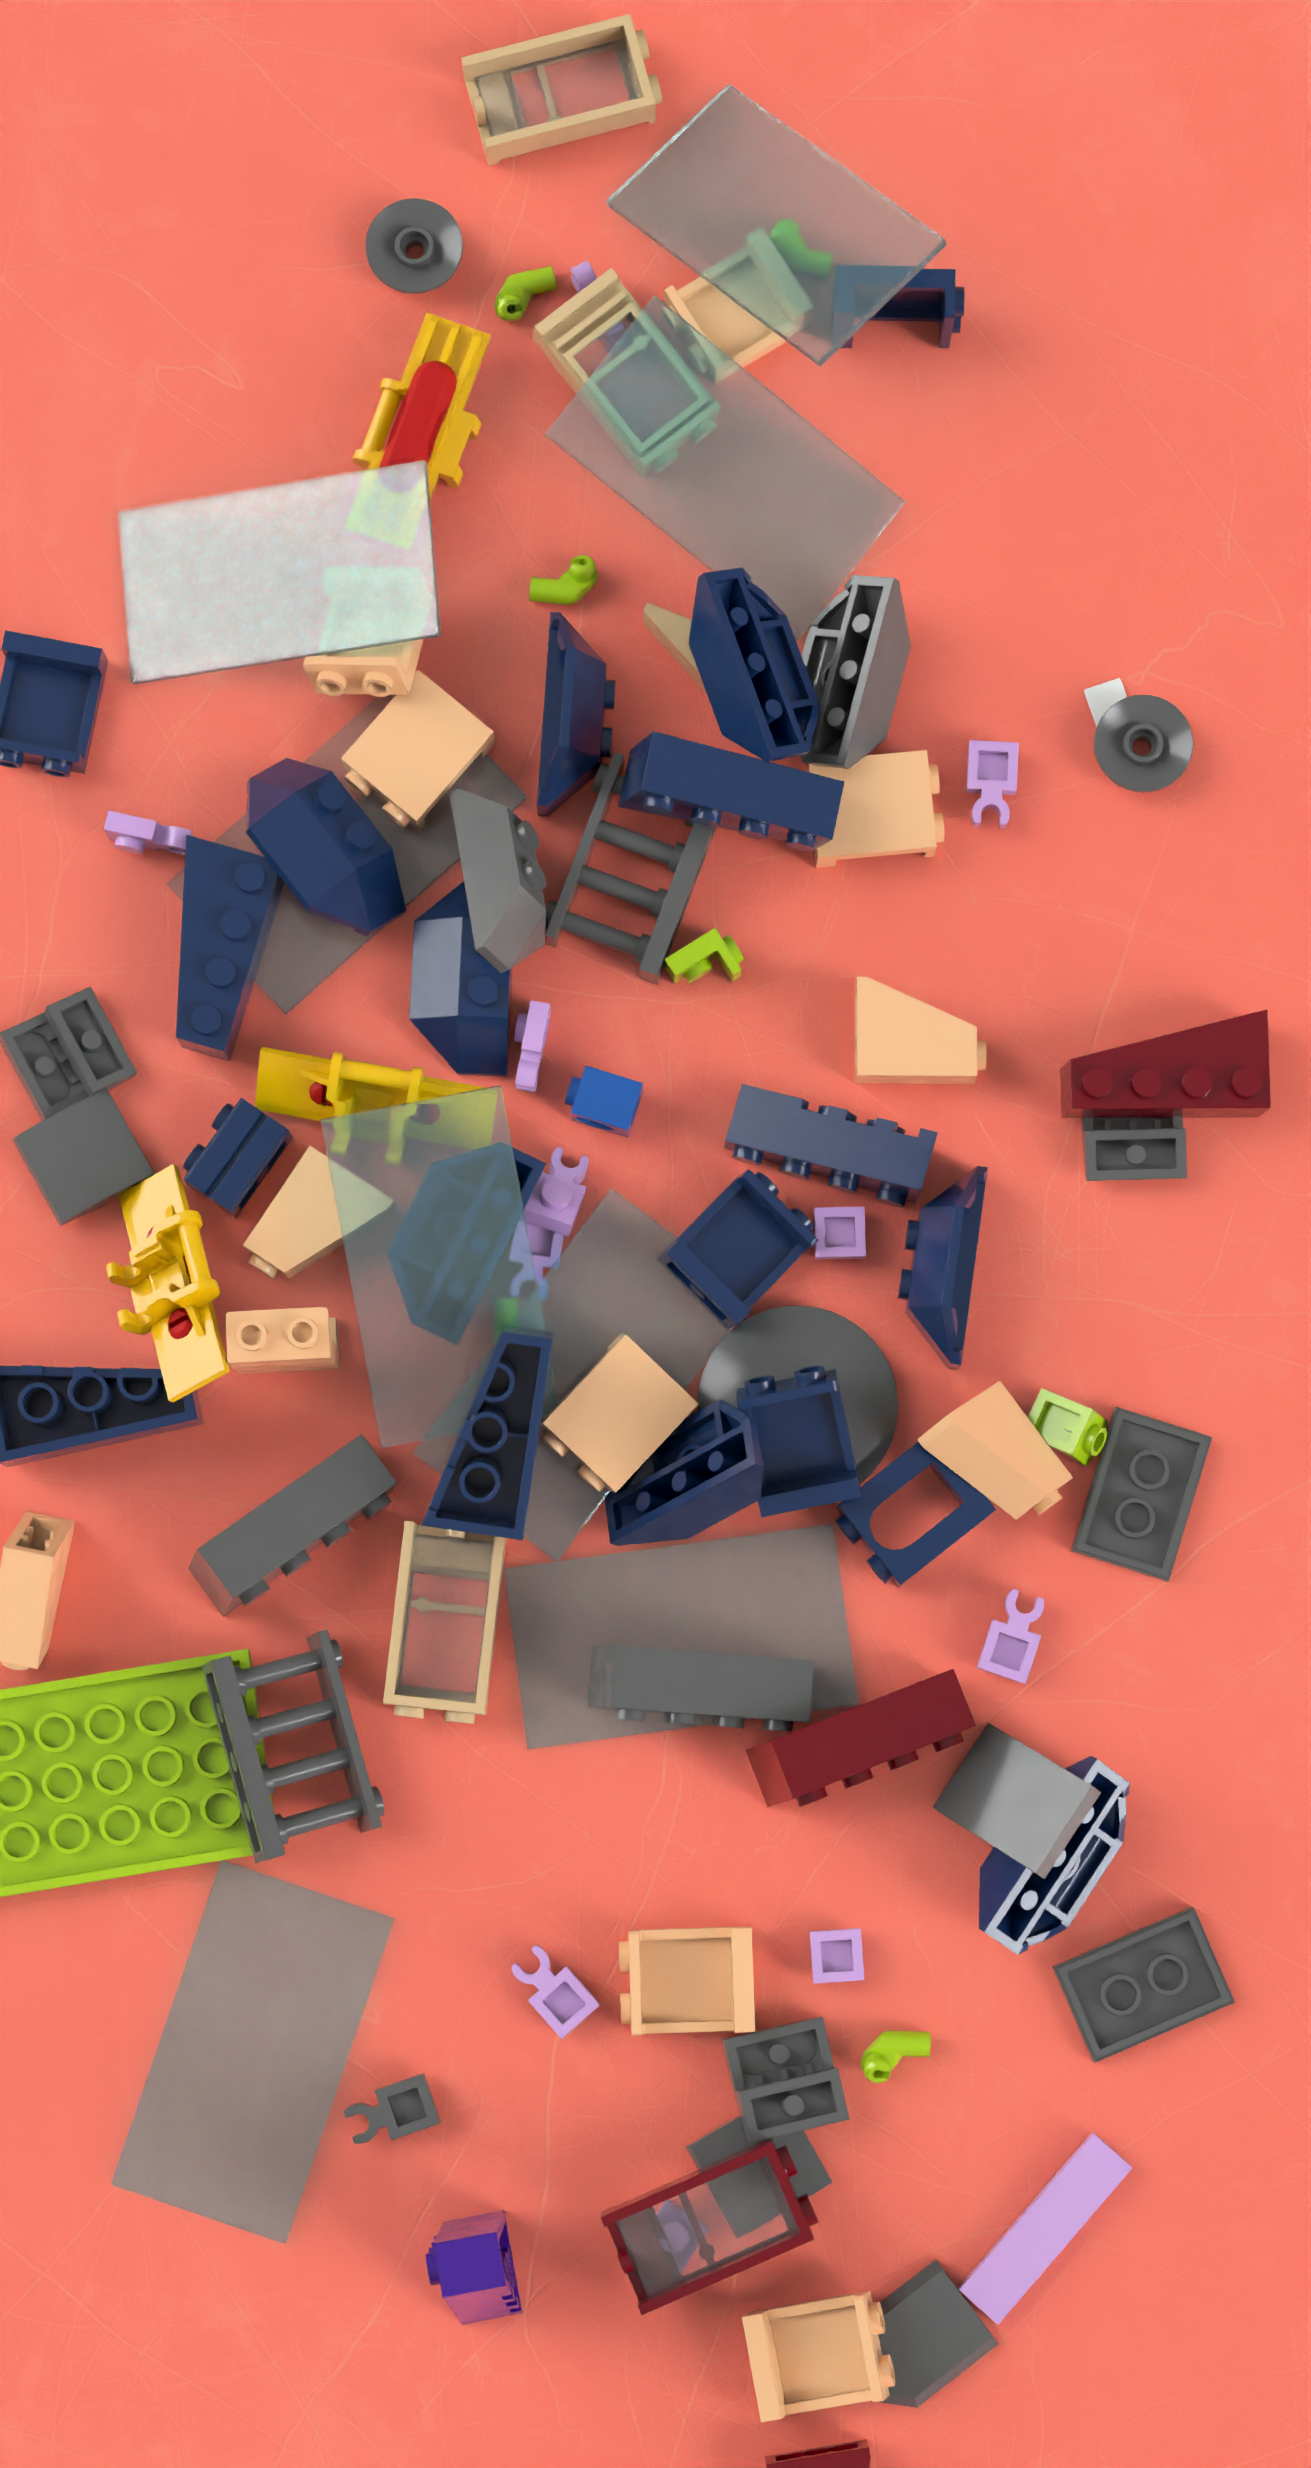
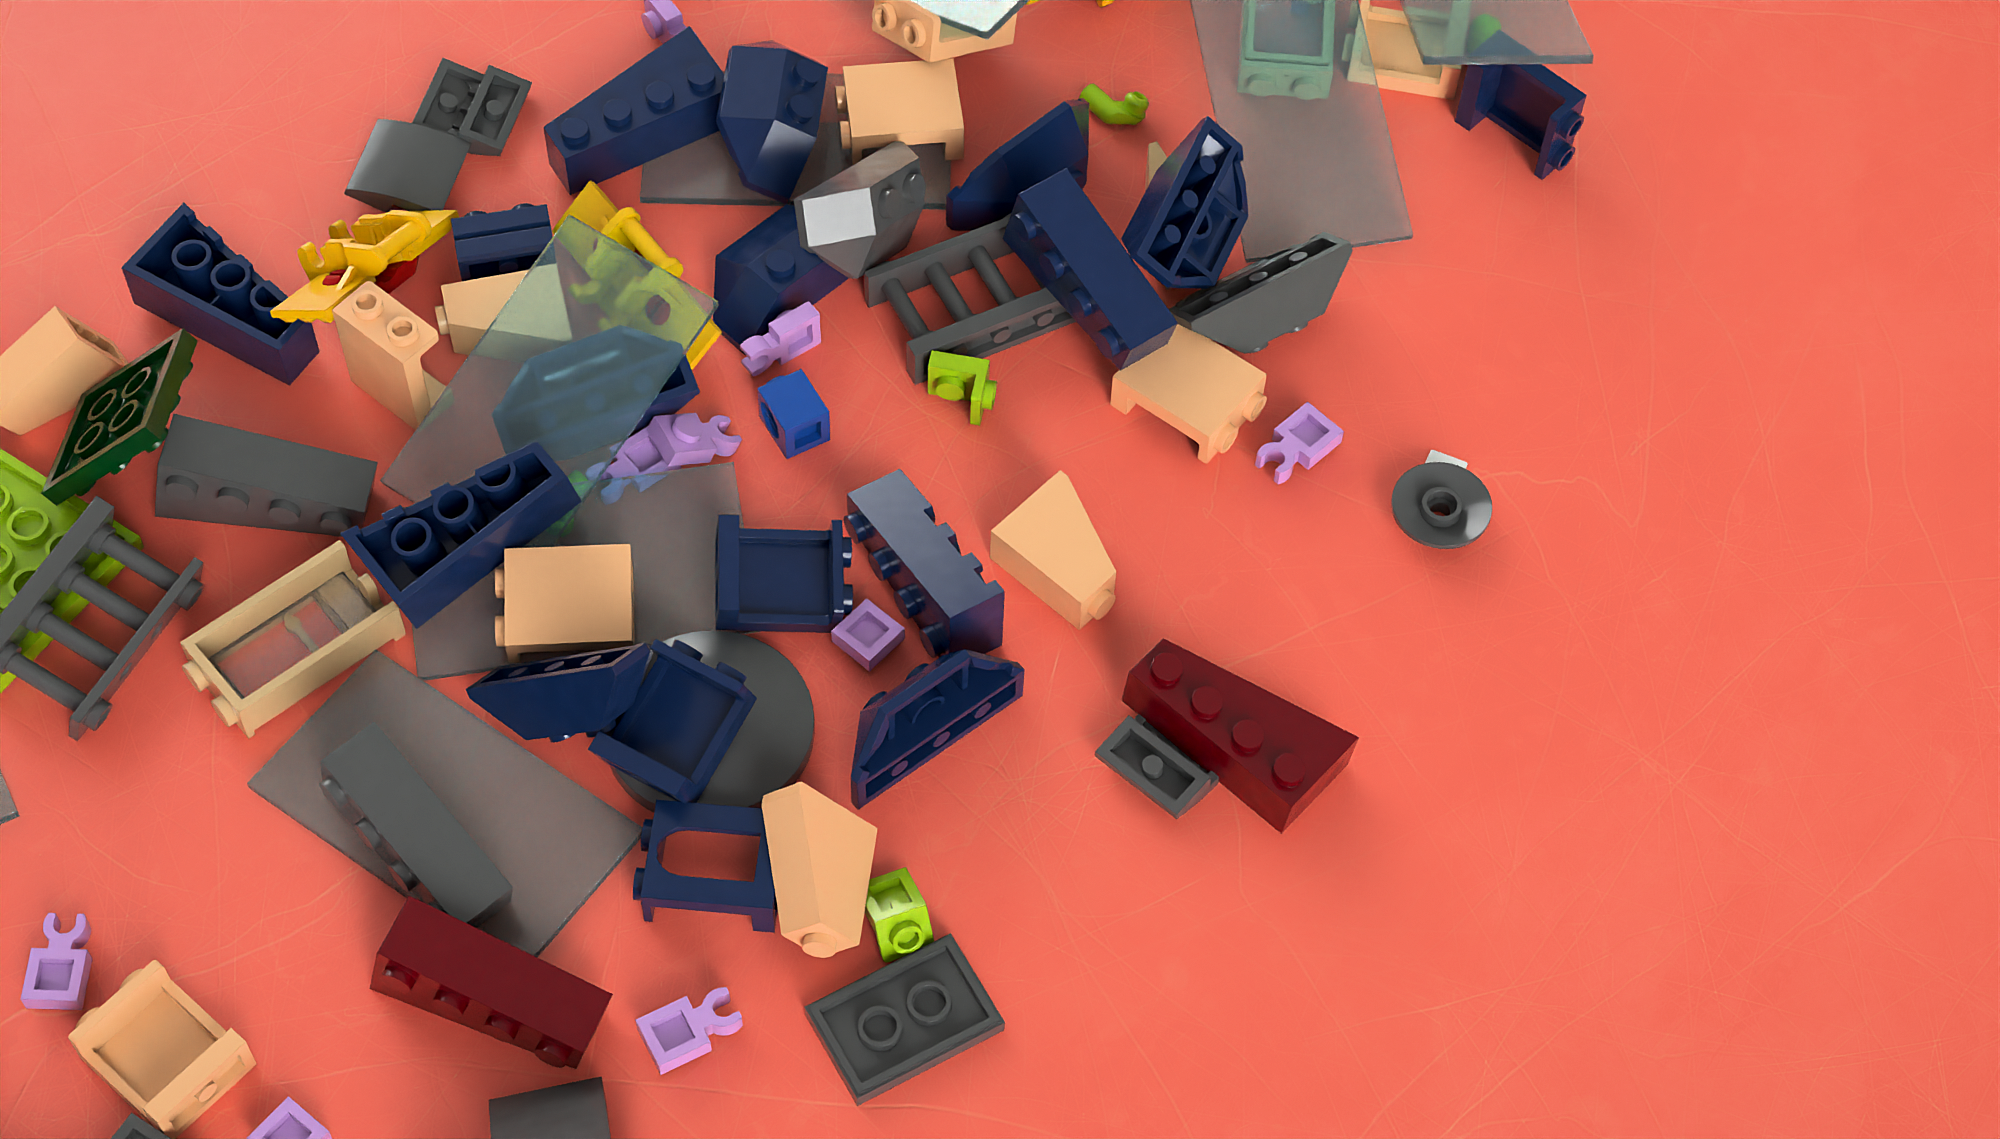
camera: 40 degrees right, 25 degrees down
none -> dark green plate [41,328,198,506]

